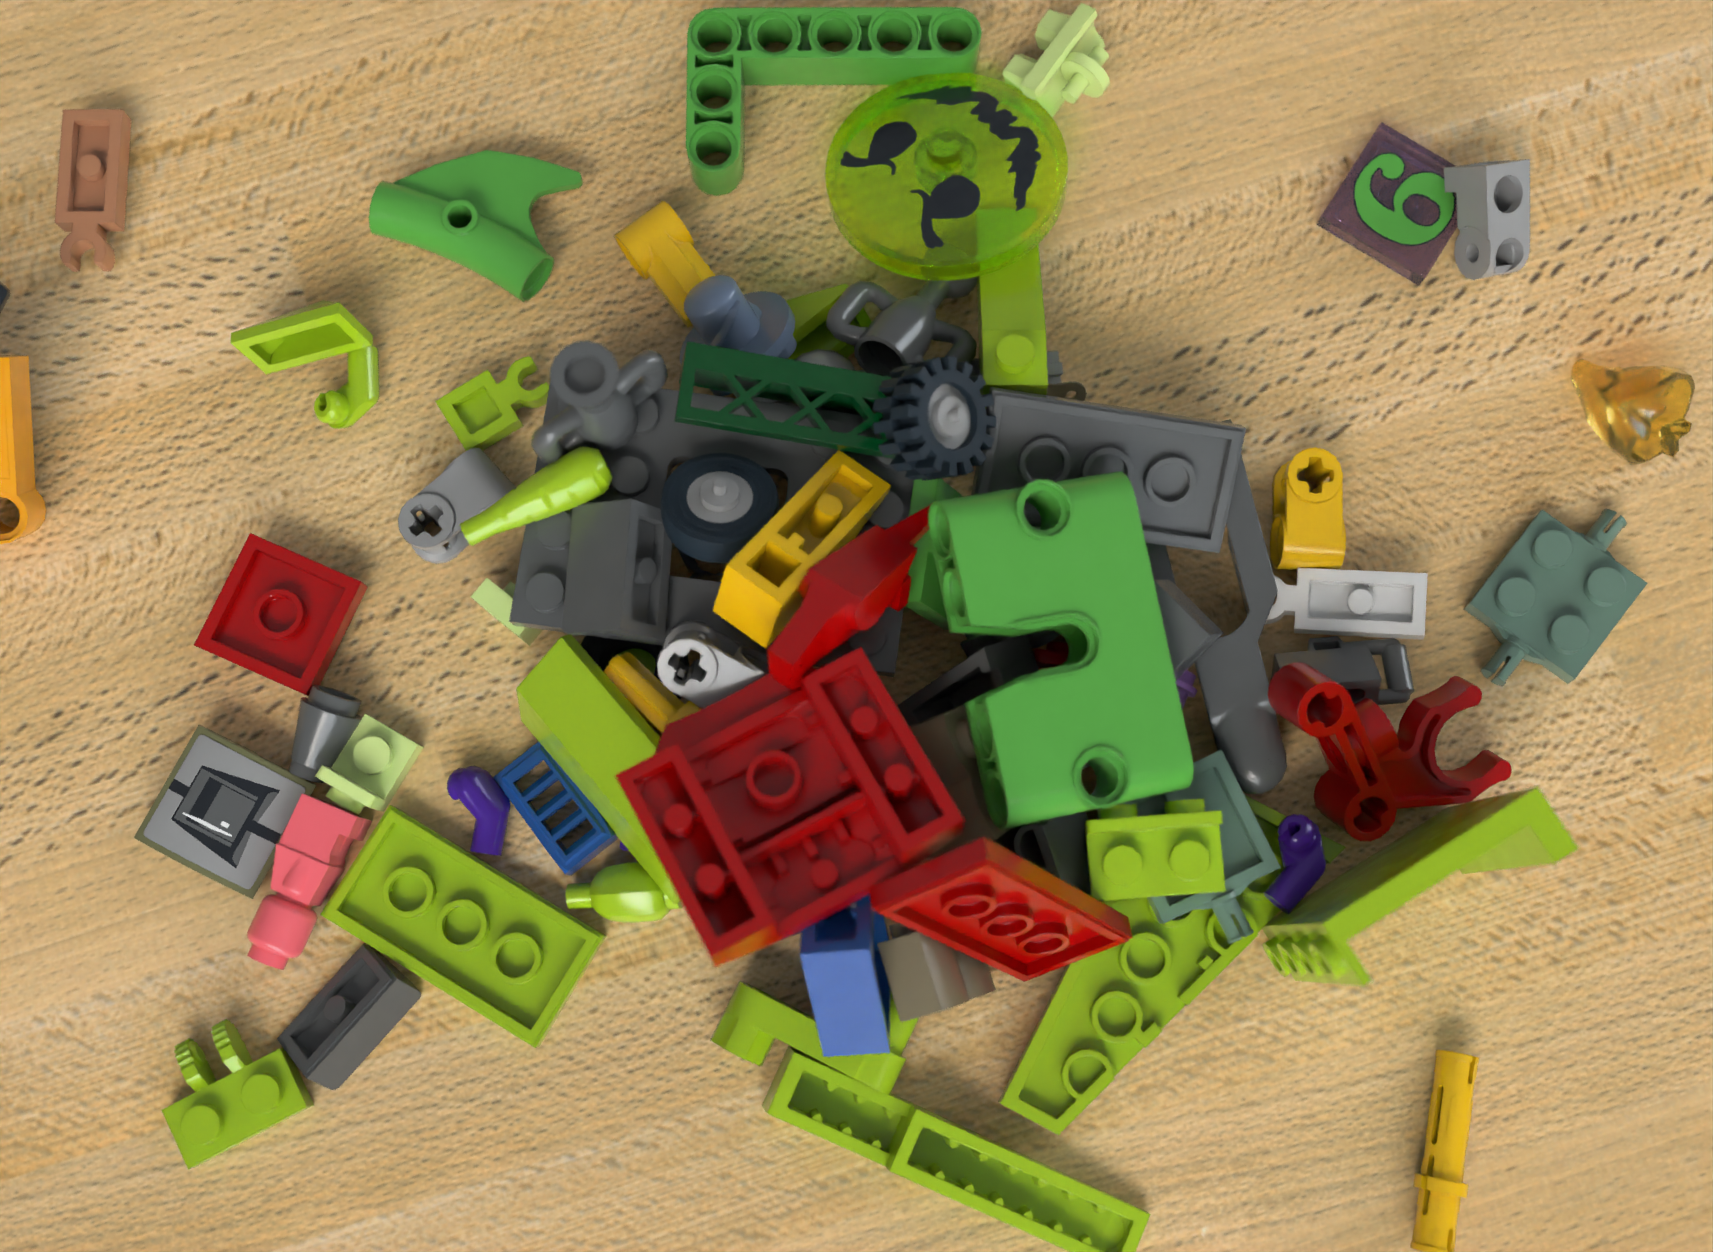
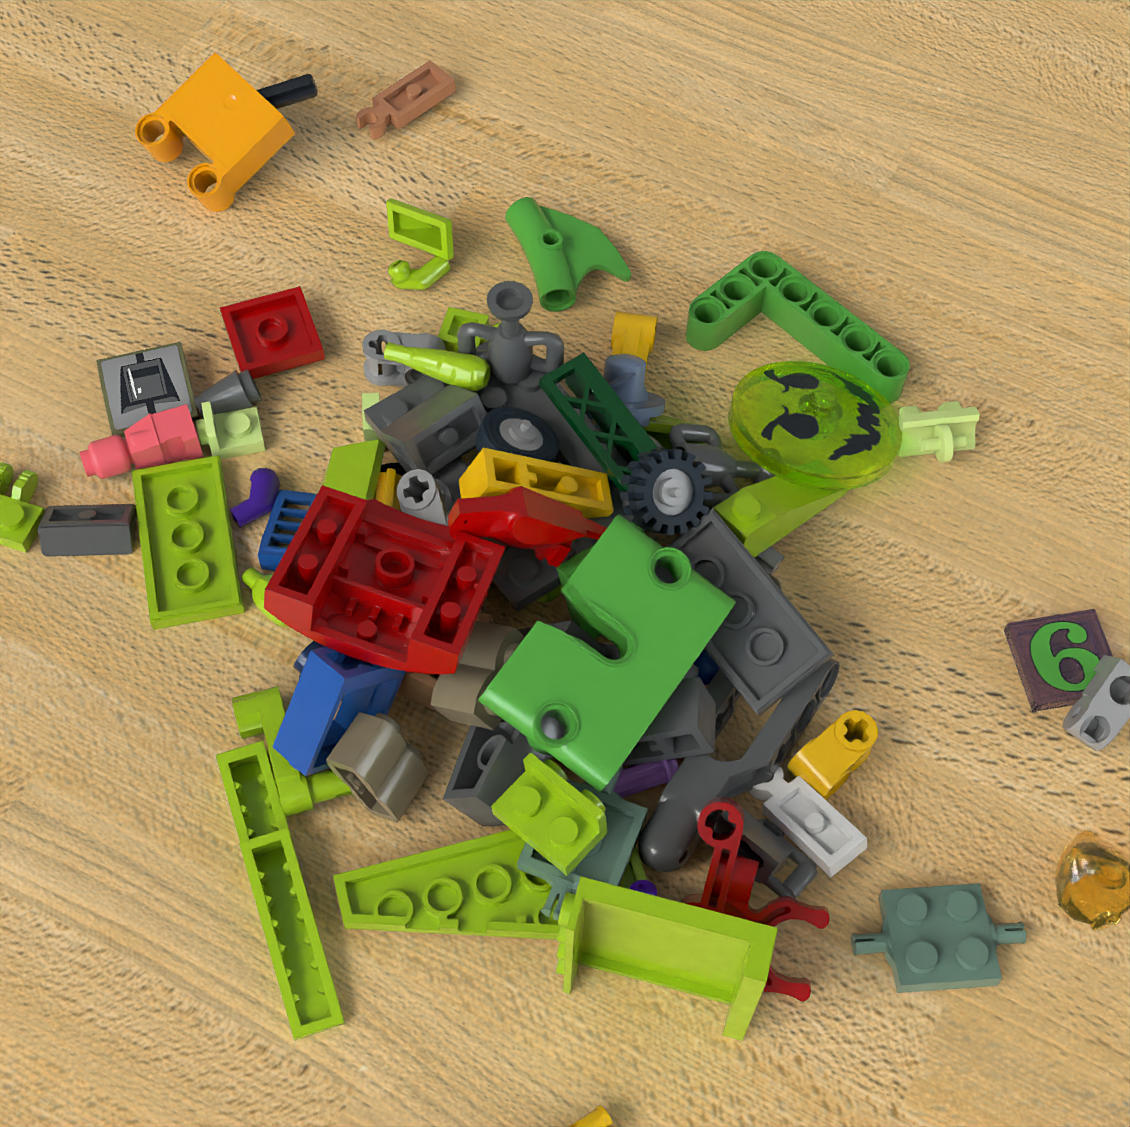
camera: 45 degrees right, 20 degrees down
red tile [869,837,1132,982] -> none

